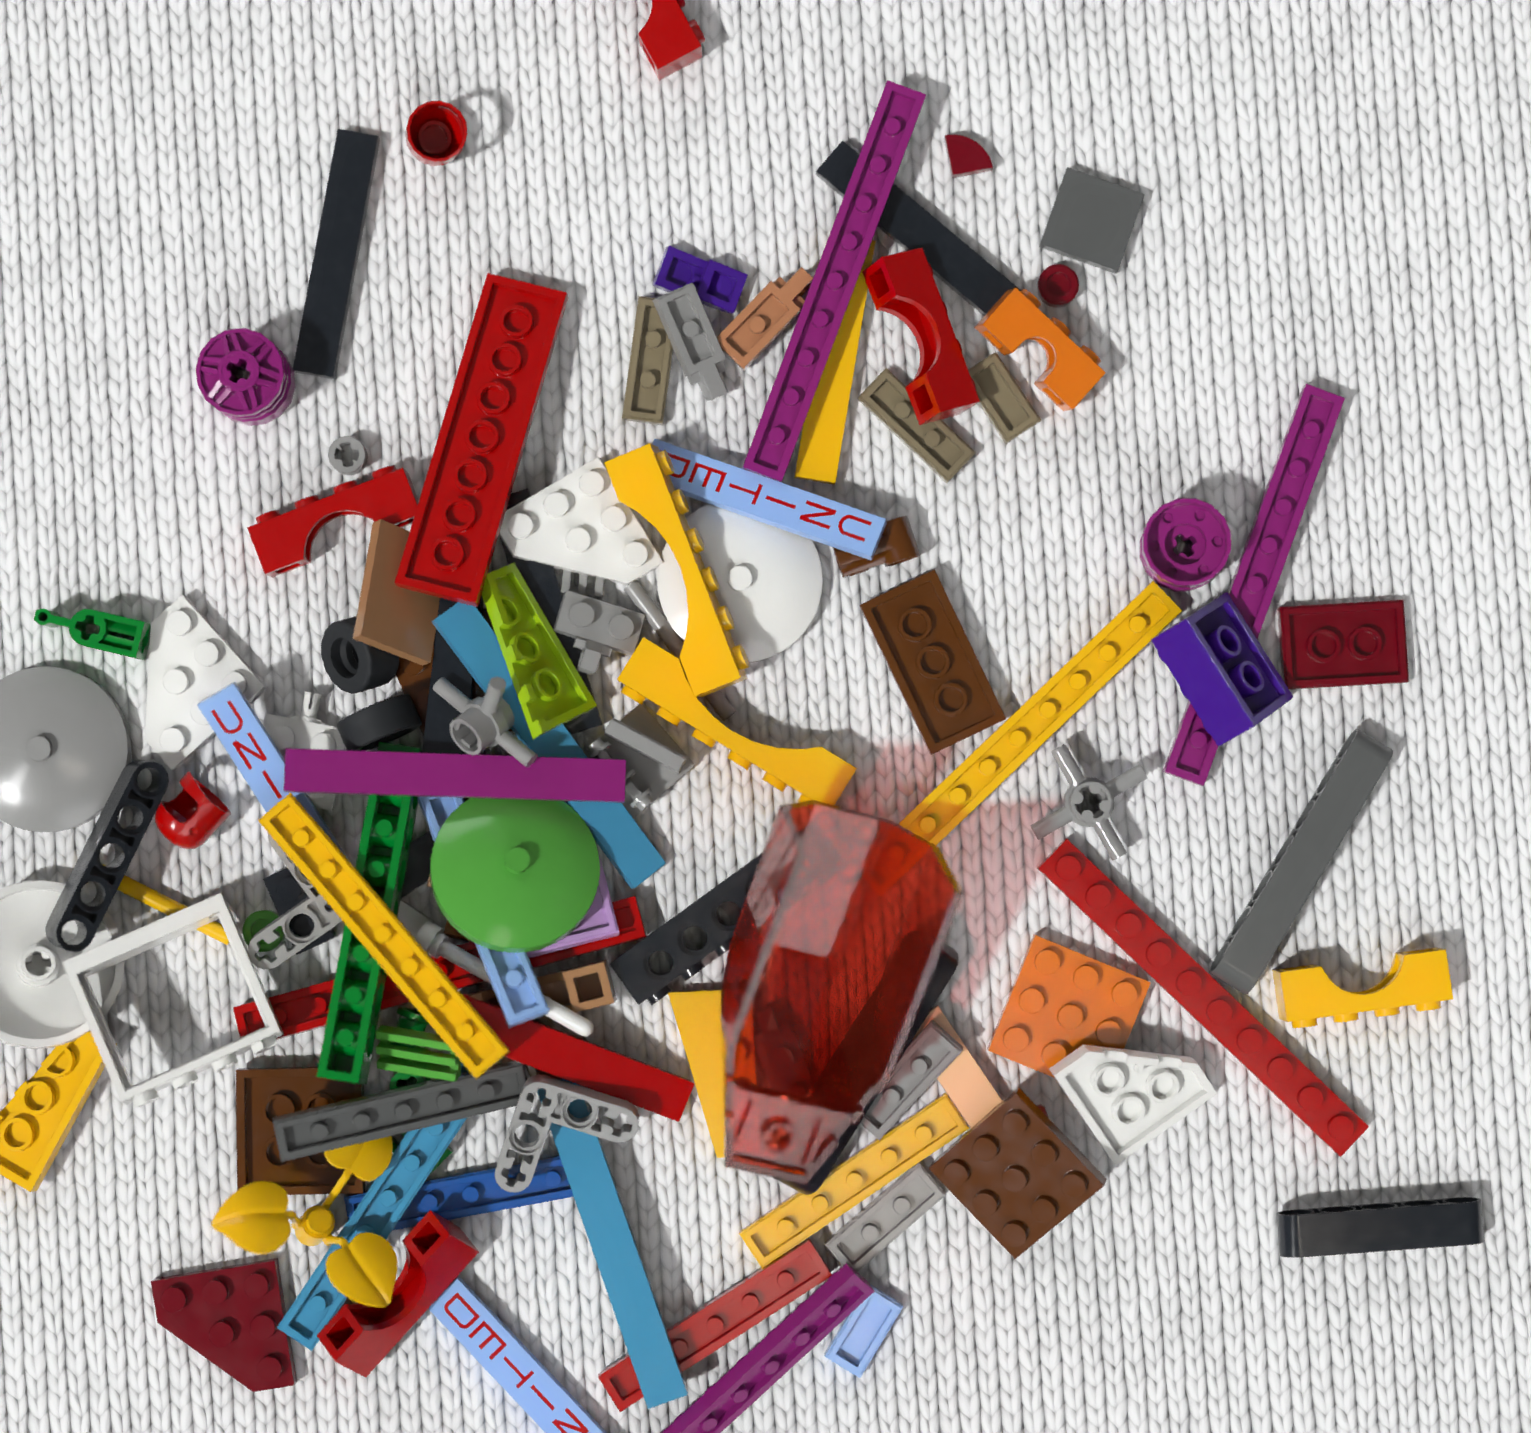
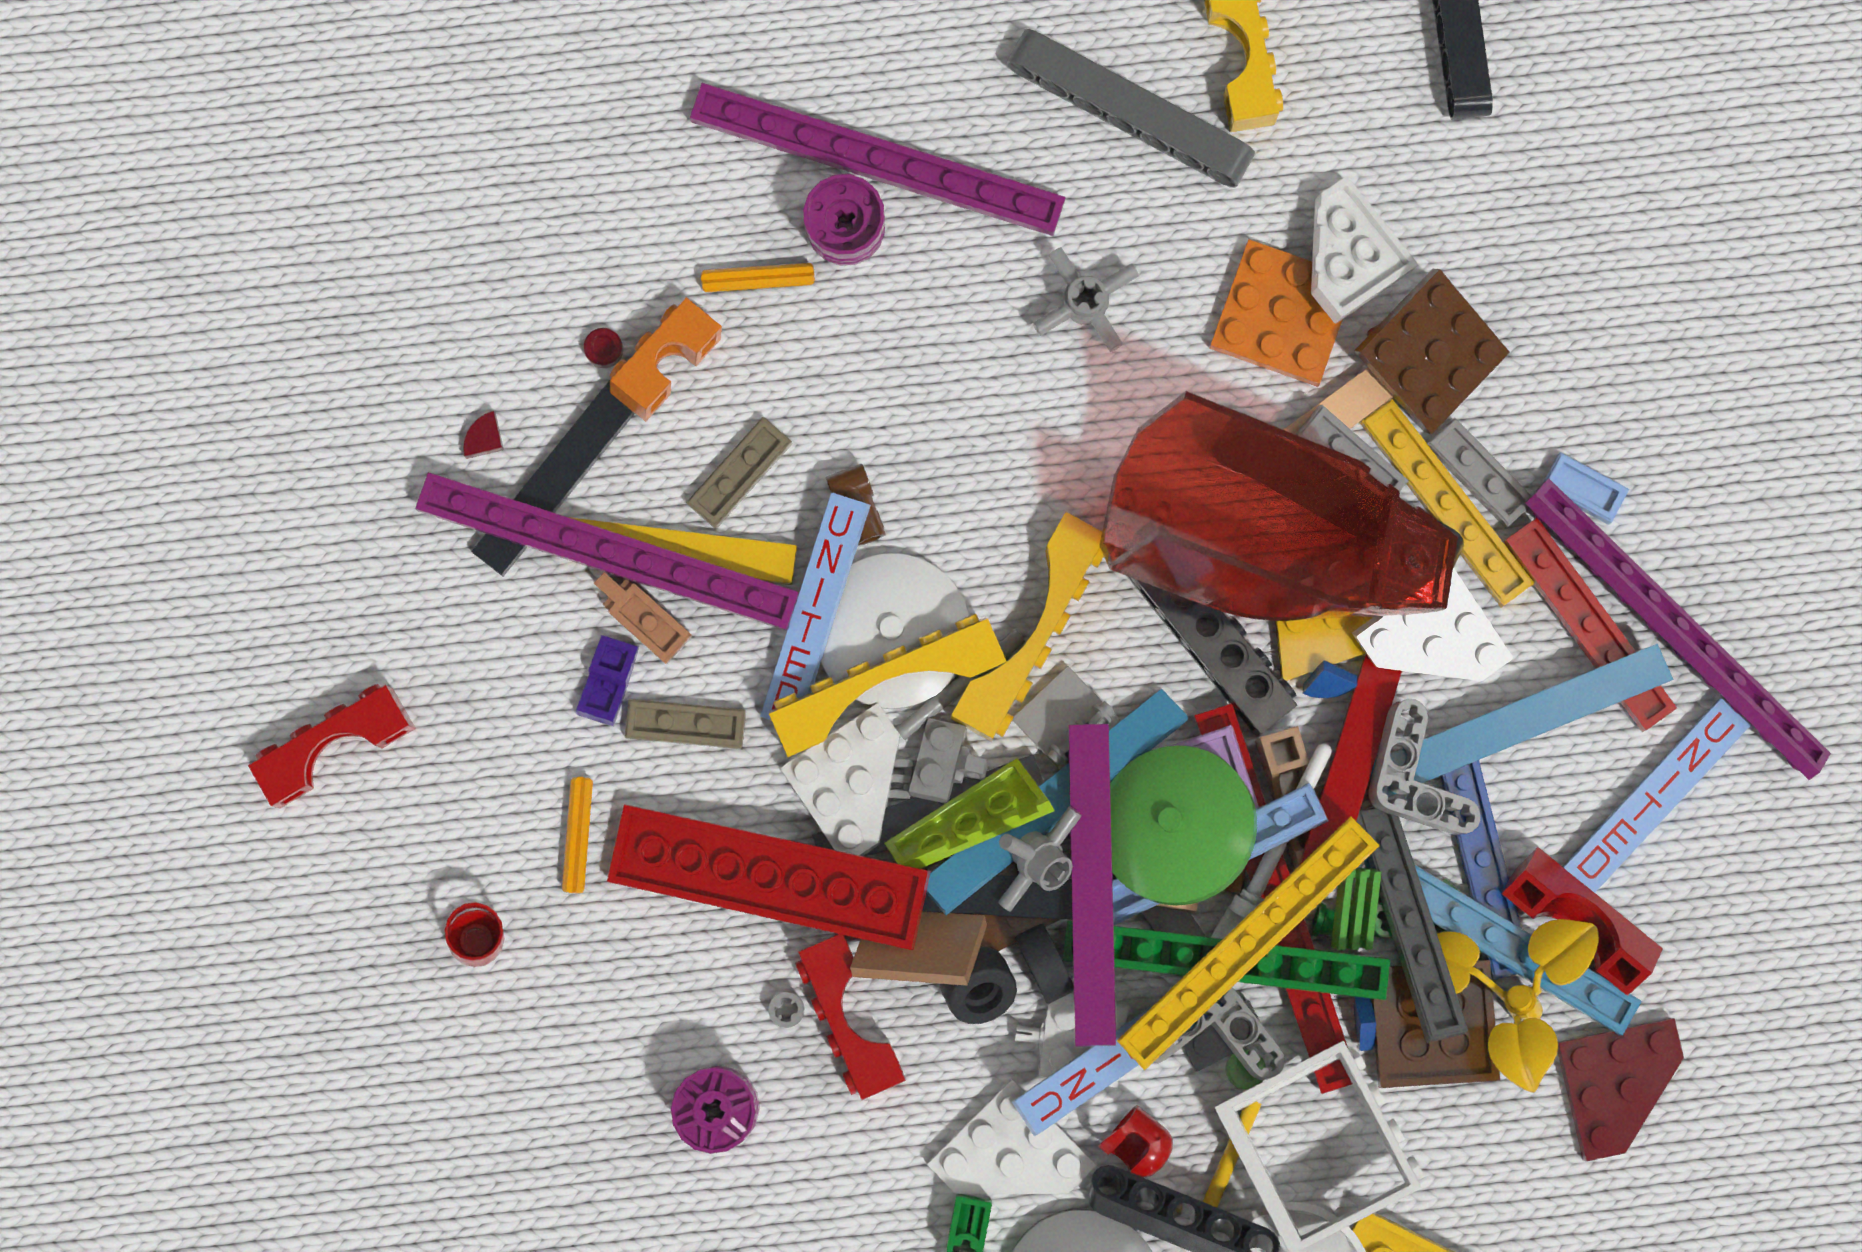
camera: 90 degrees left, 5 degrees down
black tile [293,129,380,379] -> none
light grey tile [604,718,686,774] -> none
light grey hinge [652,283,727,401] -> none
yellow plate [853,581,1182,897] -> none
reddish brown plate [859,569,1006,755] -> none
red arch [862,248,980,425] -> none
dark tan tile [968,352,1041,444] -> none
red plate [1037,838,1369,1157] -> none
dark grey tile [1039,167,1145,274] -> none
dark purple slope [1151,592,1294,746] -> none
dark red tile [1277,600,1409,690] -> none
none -> light orange axle [562,777,593,894]
none -> light orange axle [701,263,815,292]
none -> blue tile [1303,661,1357,698]
none -> white plate [1352,564,1513,681]
none -> blue tile [1354,996,1376,1051]

